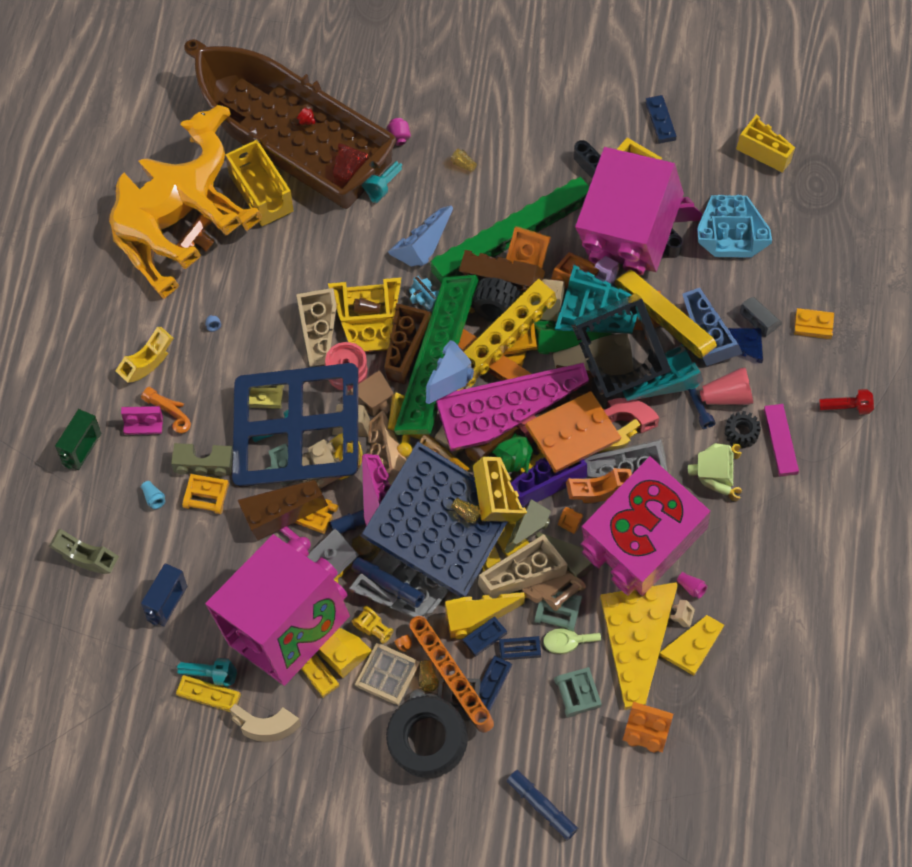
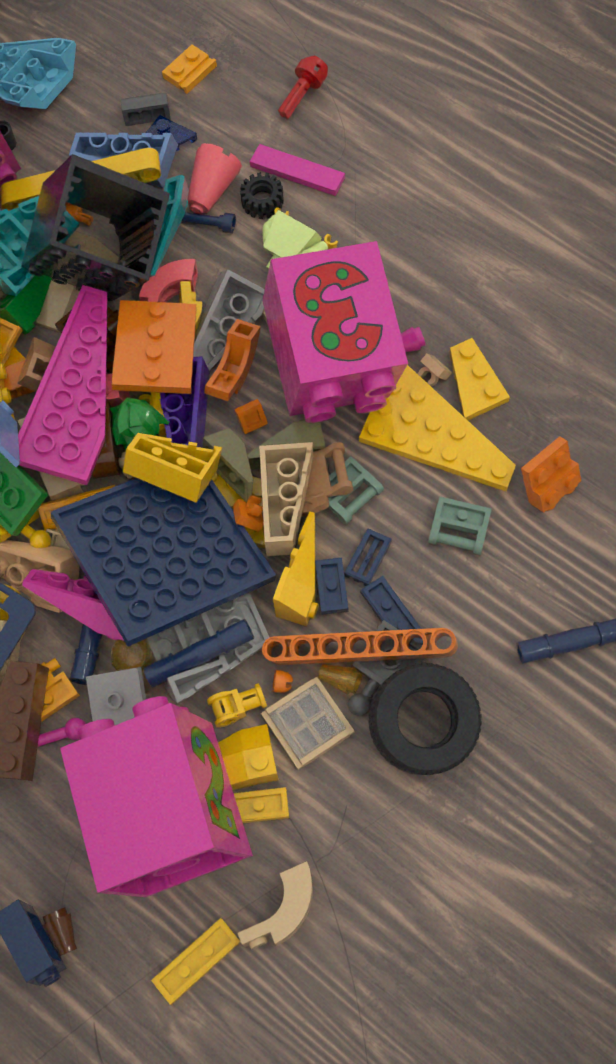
camera: 55 degrees left, 5 degrees up
teal piece [177,658,237,686] -> none
clear yellow cone [451,497,482,524] -> none
yellowish green piece [543,628,601,654] -> none
none -> medium nougat slope [17,337,56,392]
none -> reddish brown cone [42,907,77,956]
none -> orange tile [233,495,264,532]

